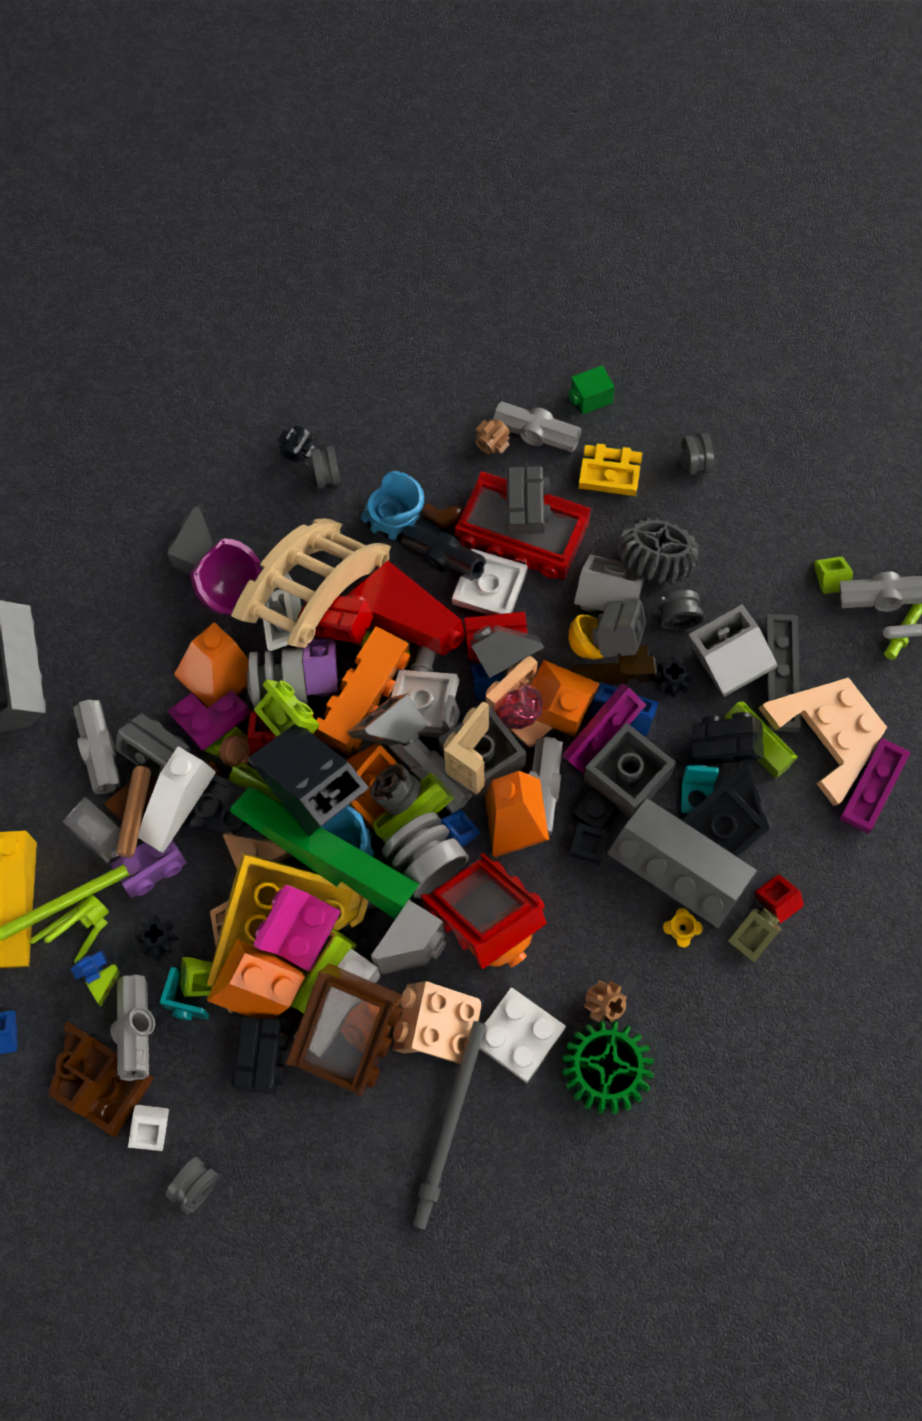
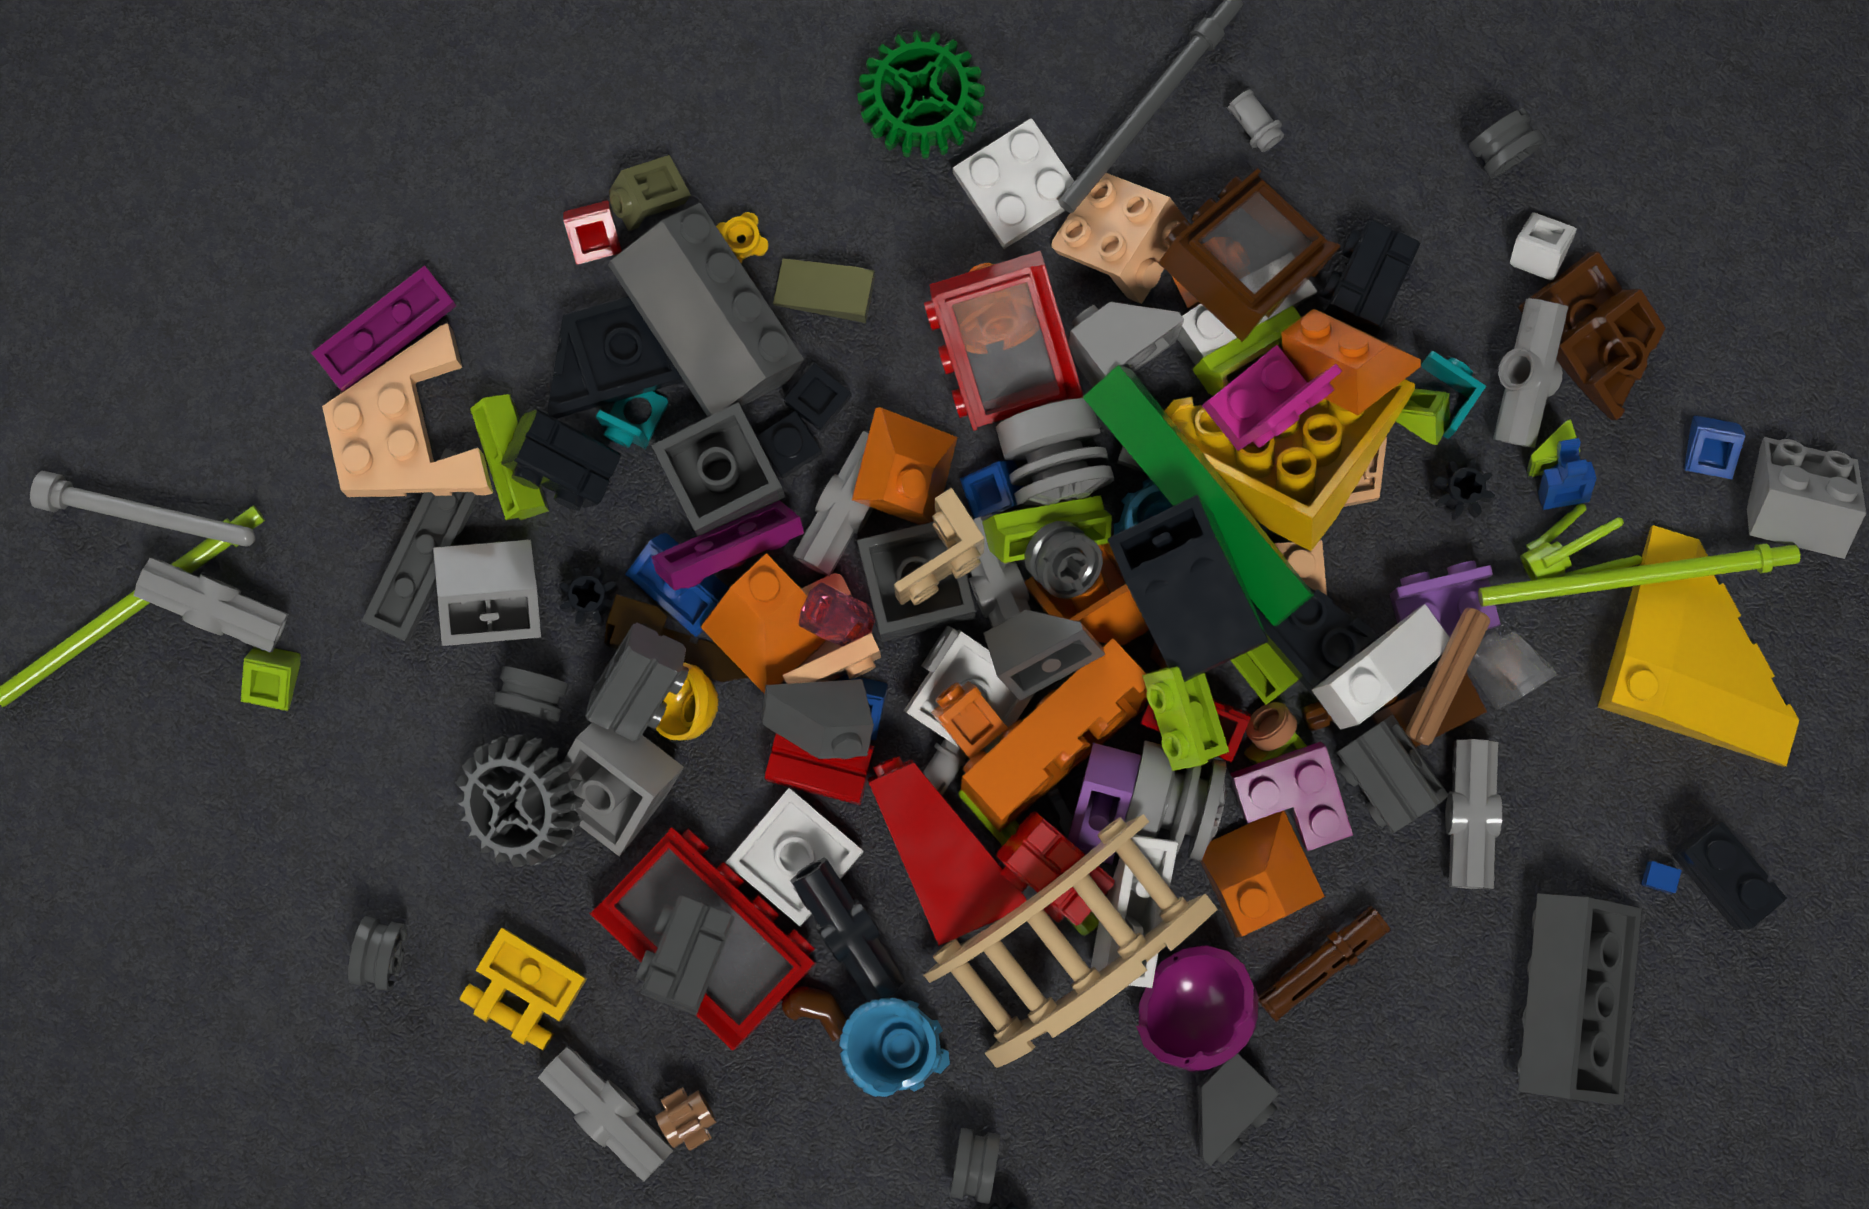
camera: 160 degrees left, 15 degrees up
green brick [568,365,615,415] -> none
medium nougat gear [584,980,627,1024] -> none
none -> olive slope [773,258,875,323]
none -> orange bracket [931,681,1008,759]
none -> light grey pin [1227,90,1284,152]
none -> reddish brown pin [1258,906,1391,1022]

